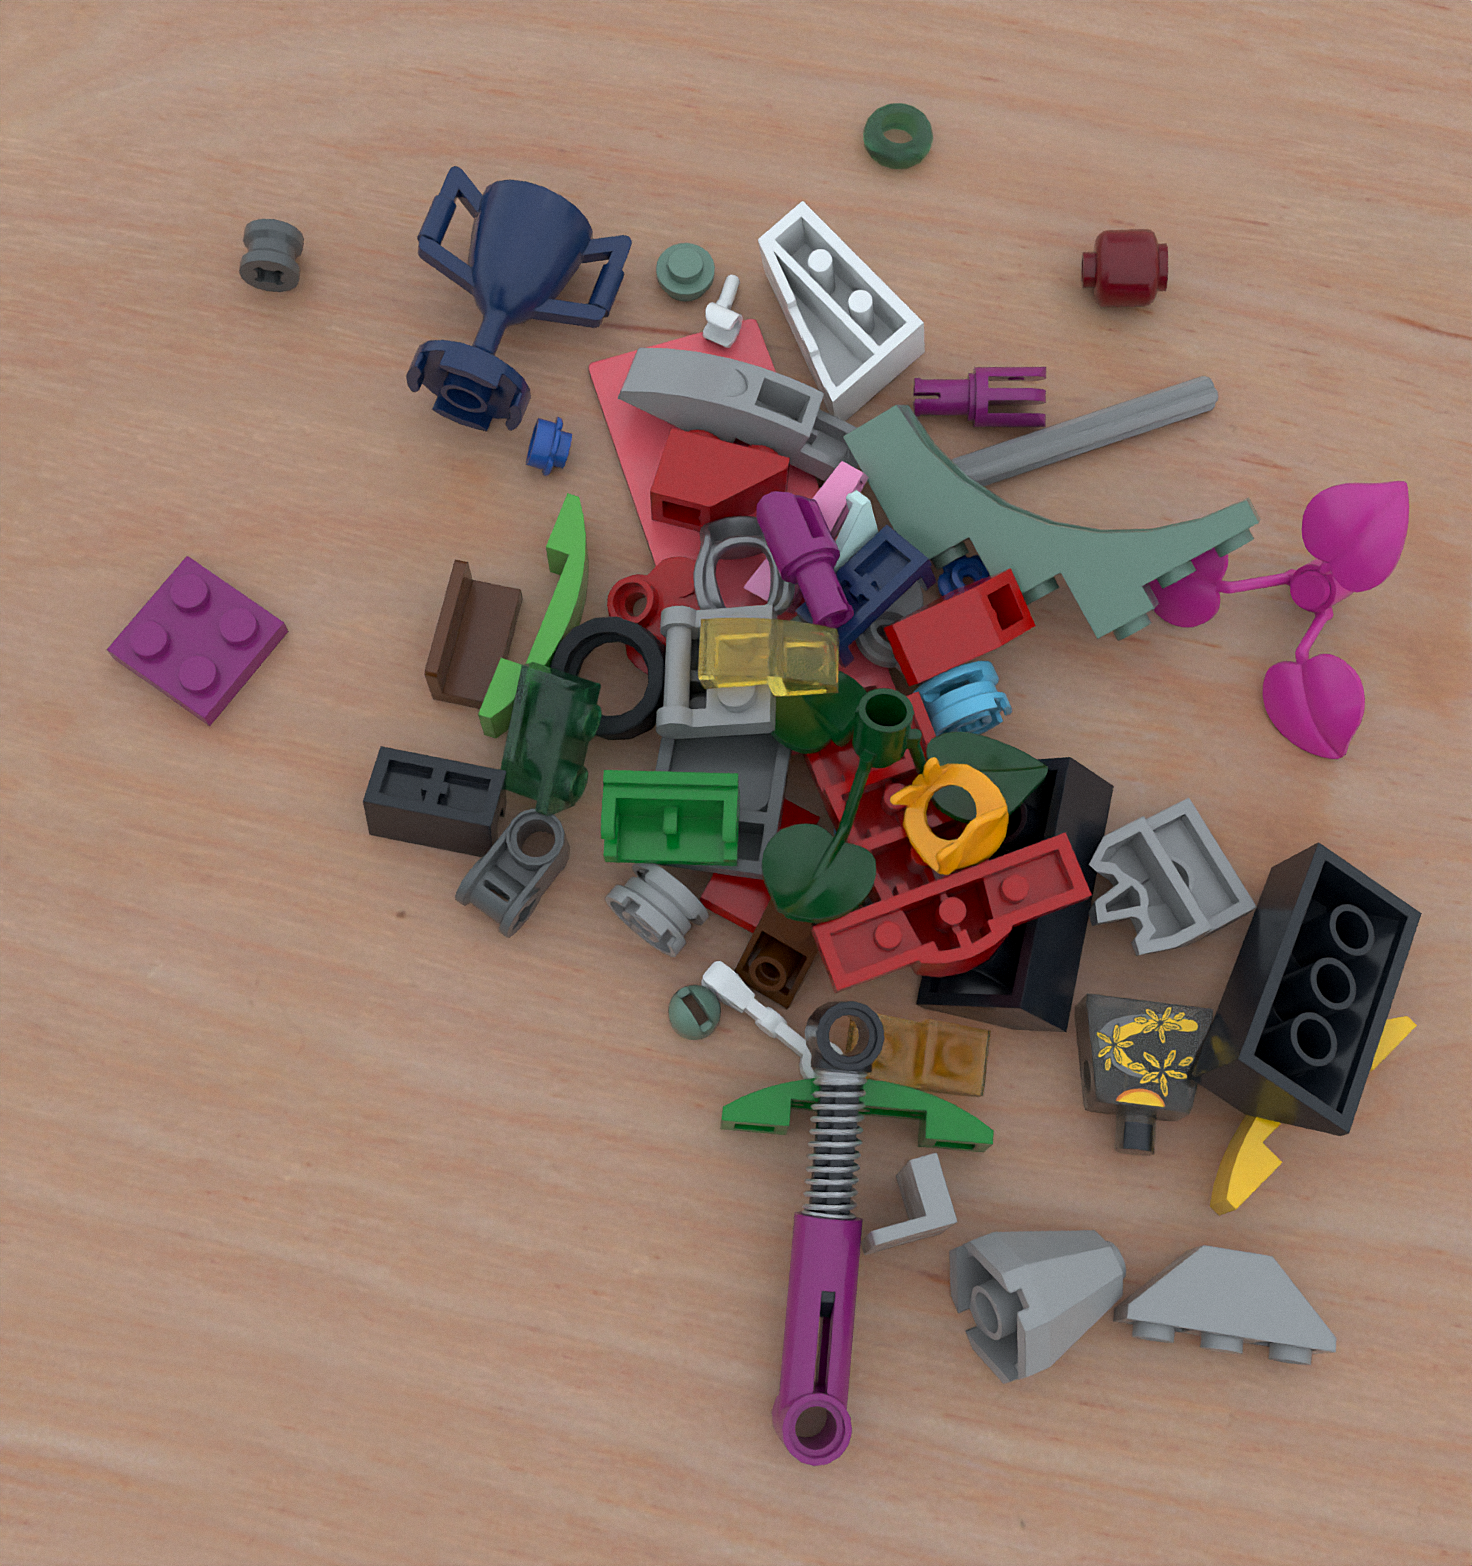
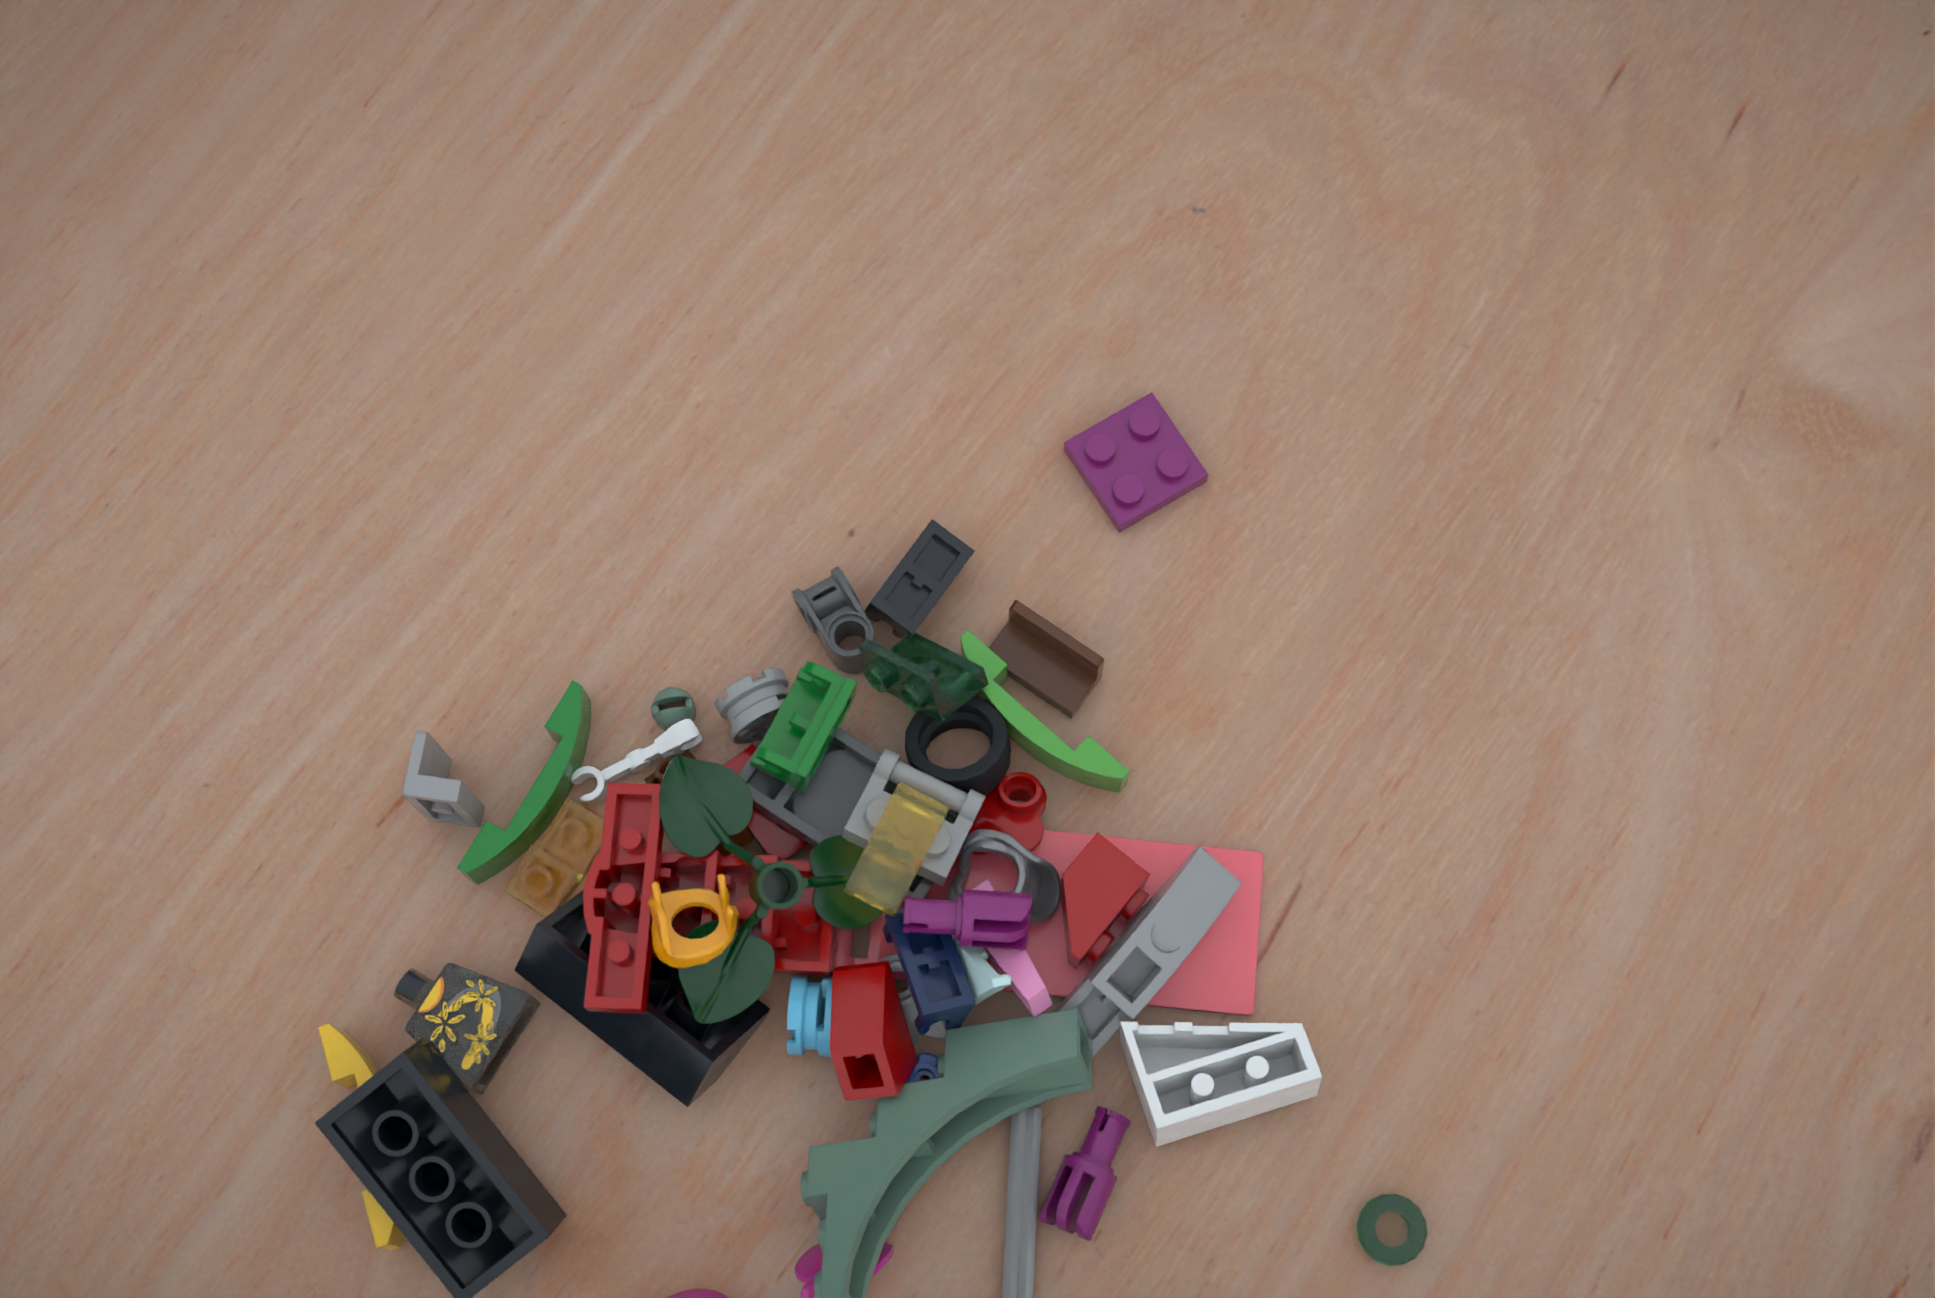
camera: 120 degrees right, 0 degrees up
dark grey wheel [239,219,304,292] -> none
dark blue piece [406,166,632,431] -> none
blue plate [526,417,572,476] -> none
sand green plate [656,243,715,302] -> none
white hand [703,275,743,348] -> none
piece [771,1001,885,1466] -> none
light grey cone [949,1230,1126,1384] -> none
light grey plate [1088,798,1257,956] -> none
light grey slope [1113,1245,1336,1365] -> none

